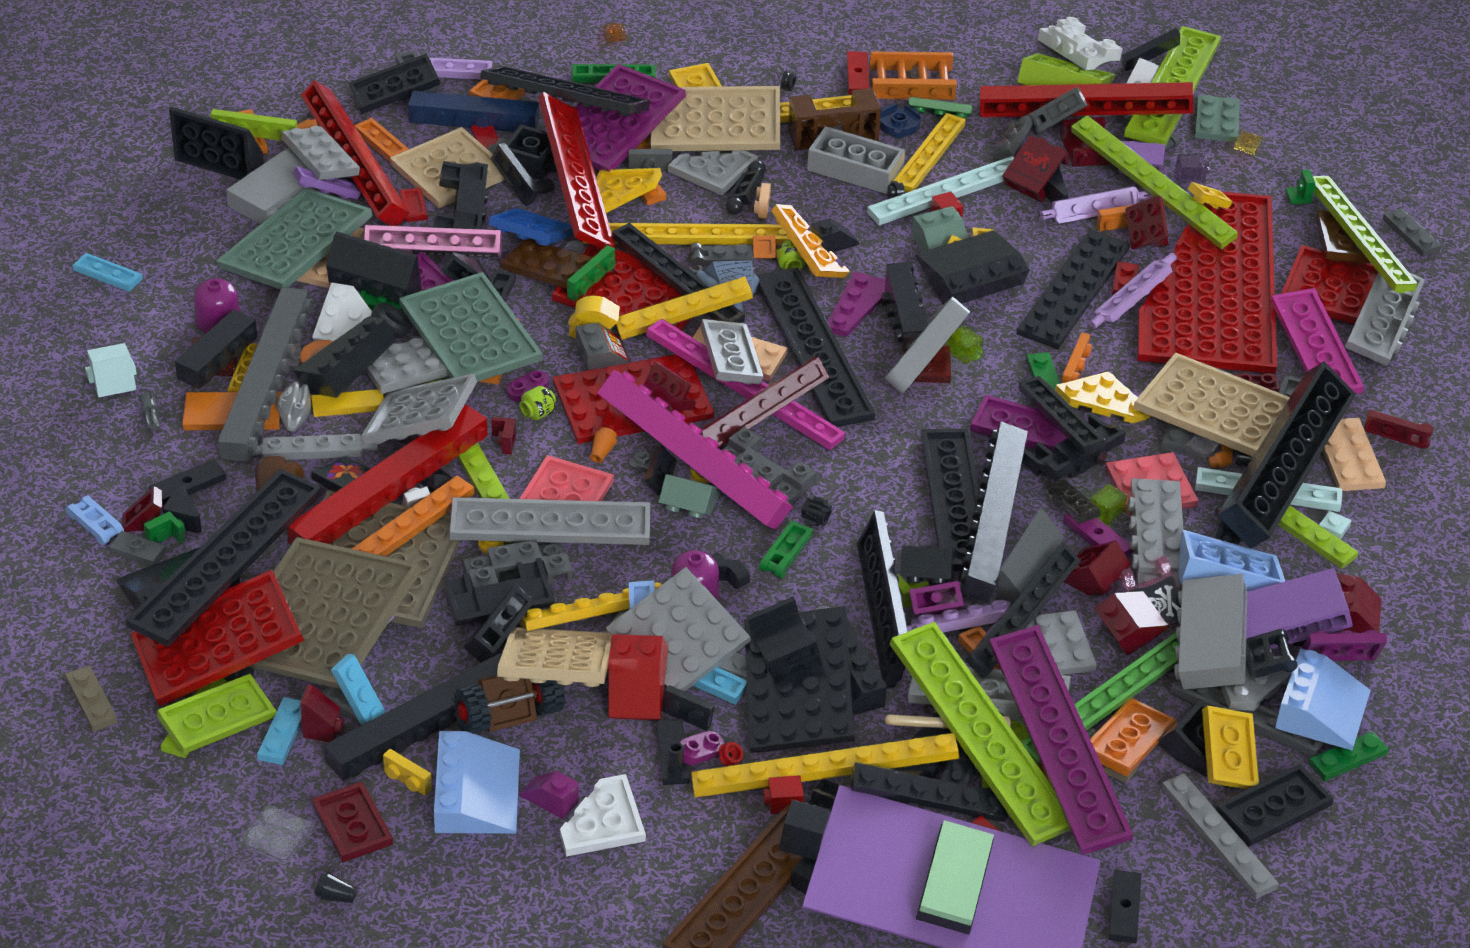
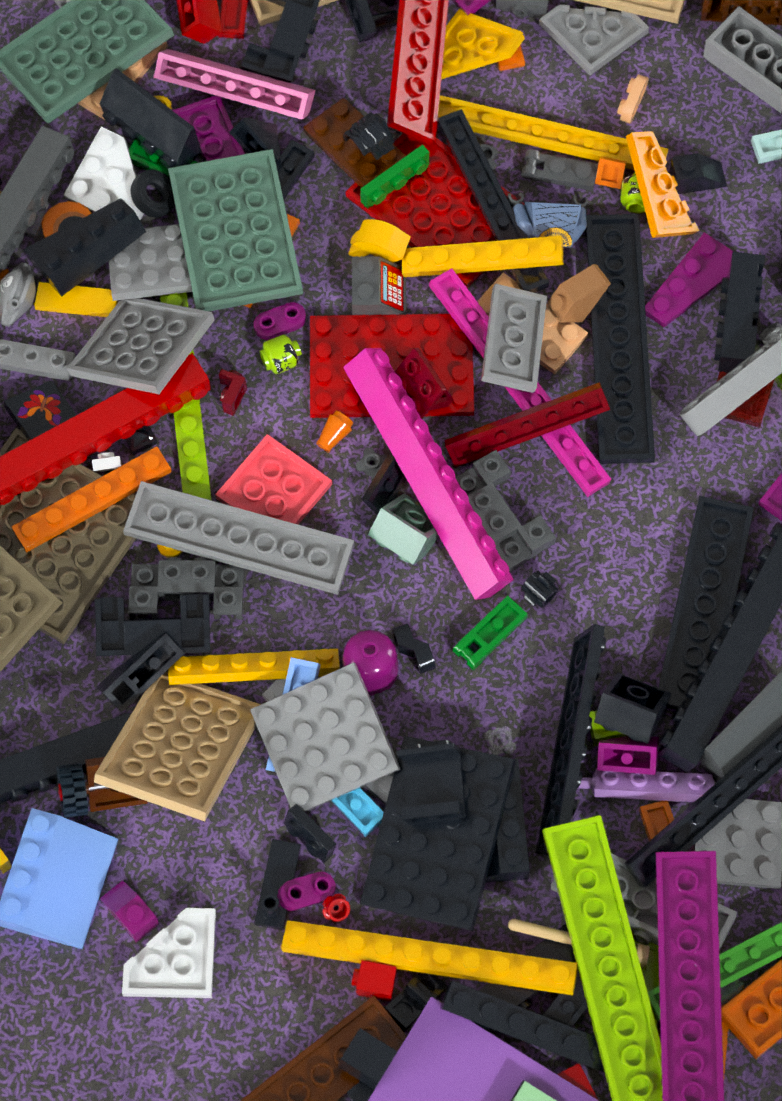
camera: 20 degrees right, 25 degrees up
blue plate [488,208,574,246] -> none
red slope [609,634,669,720] -> none
black plate [726,160,766,215] -> none
none -> black hair [343,112,395,160]
none -> medium nougat slope [547,264,611,322]

